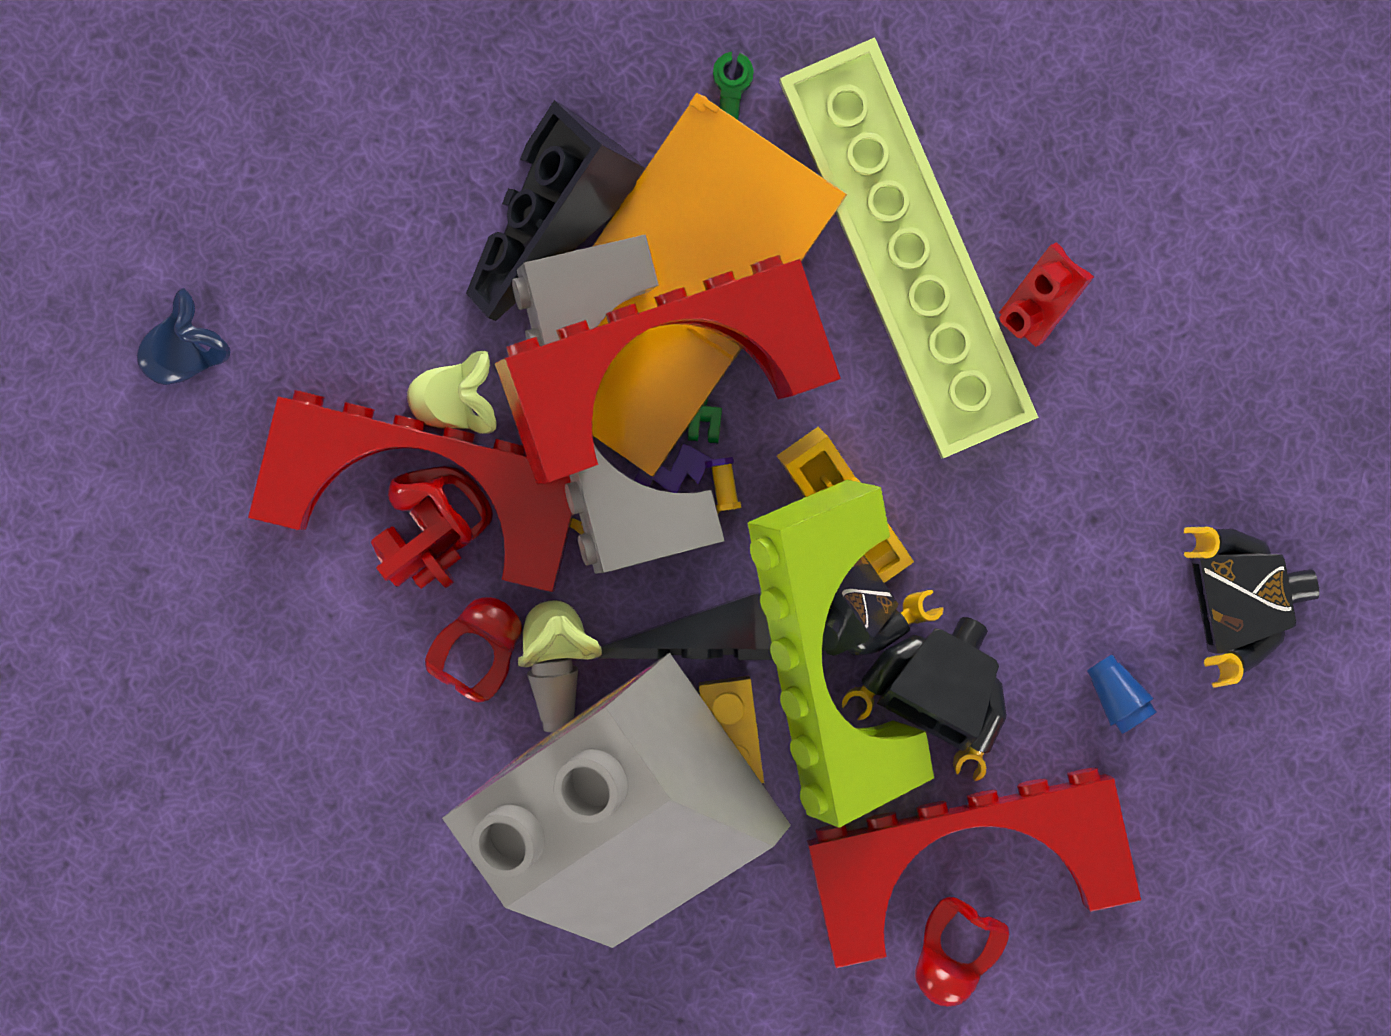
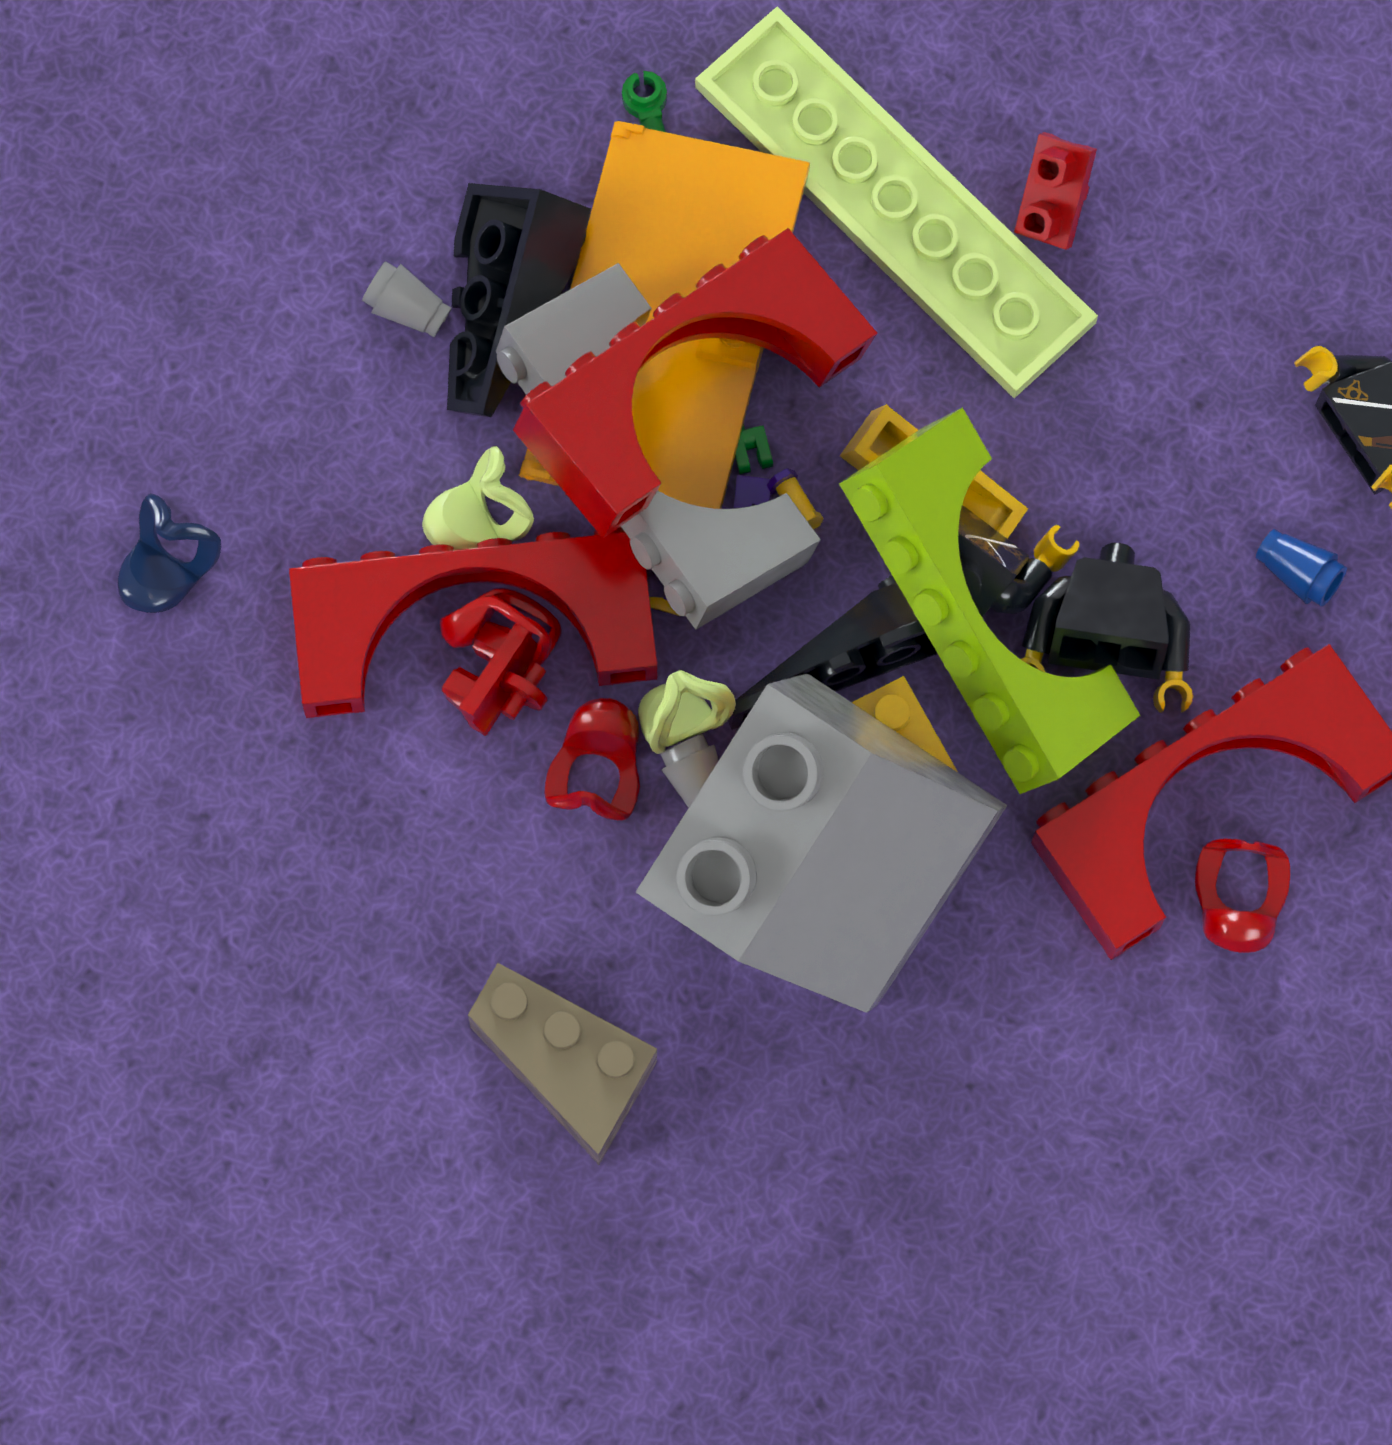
camera: 25 degrees left, 15 degrees down
none -> light grey cone [362,261,452,337]
none -> dark tan wedge [468,963,657,1165]

